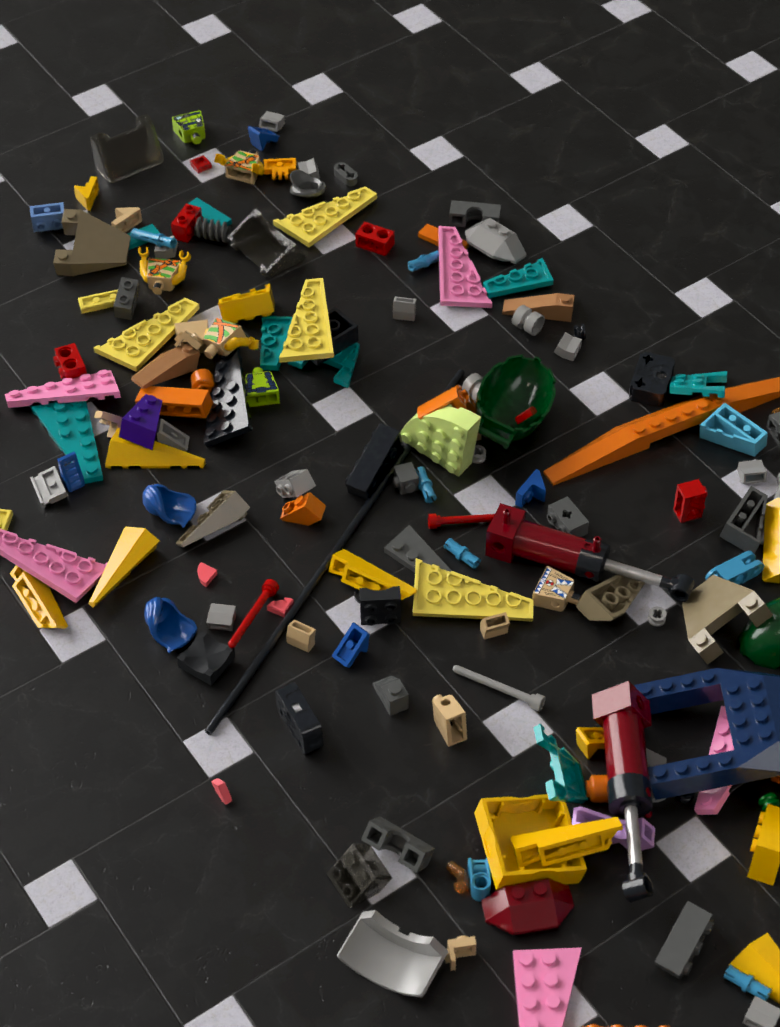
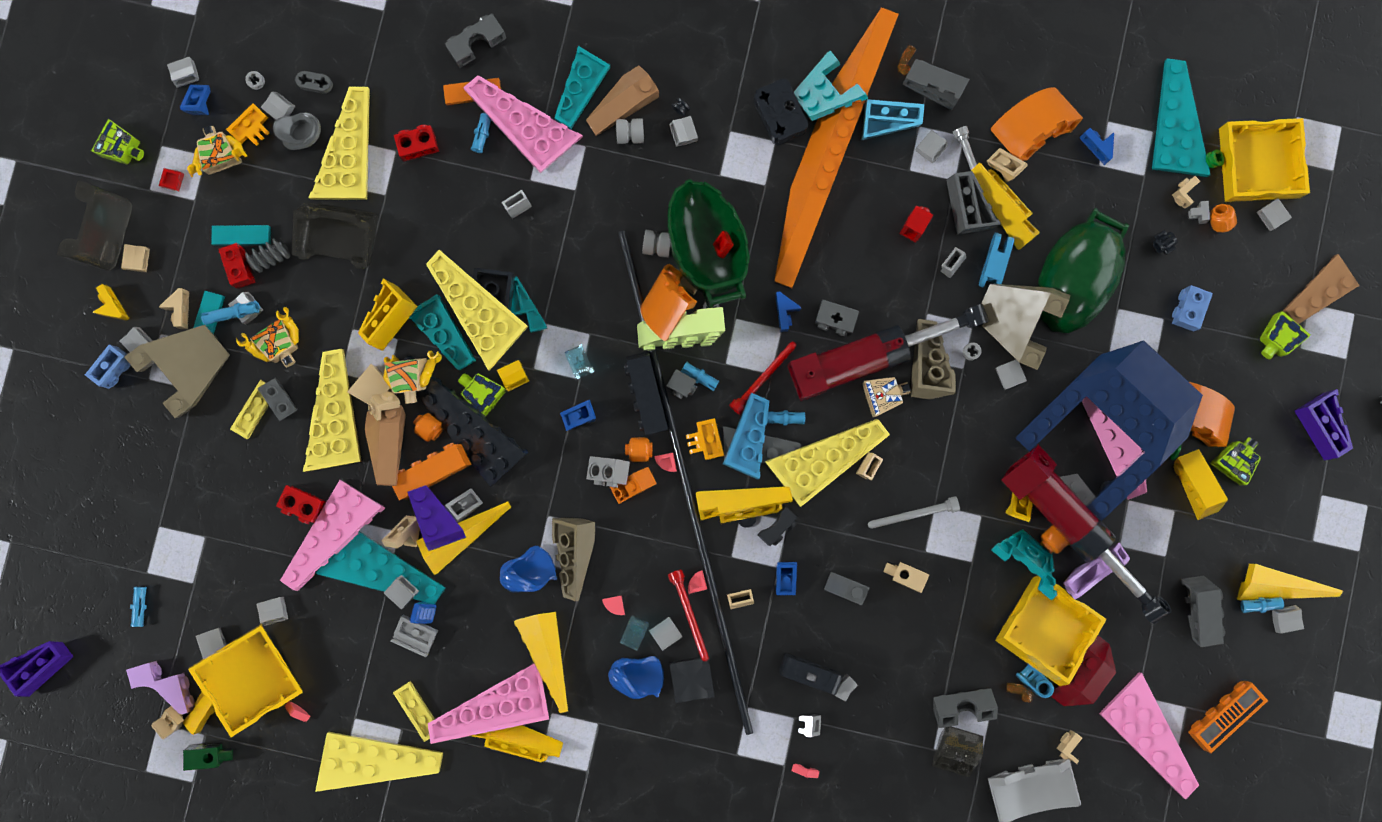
camera: 45 degrees left, 35 degrees up
light grey wedge [465,218,527,264] -> none
yellow wedge [510,817,623,868] -> none
none -> tan piece [121,244,150,272]
none -> light grey bush [245,71,265,90]
none -> light grey piece [384,575,419,610]
none -> yellow piece [497,360,529,392]
none -> blue slope [560,400,596,431]
none -> clear light blue slope [564,344,594,379]
none -> clear light blue slope [620,615,649,650]
none -> orange head [625,437,652,462]
none -> coral tile [654,453,677,472]
none -> light orange hinge [685,418,724,460]
none -> dark azure wing [723,393,769,479]
none -> tile [799,714,821,737]
none -> light grey piece [835,674,858,701]
none -> light grey piece [941,247,966,278]
none -> light grey piece [995,360,1027,390]

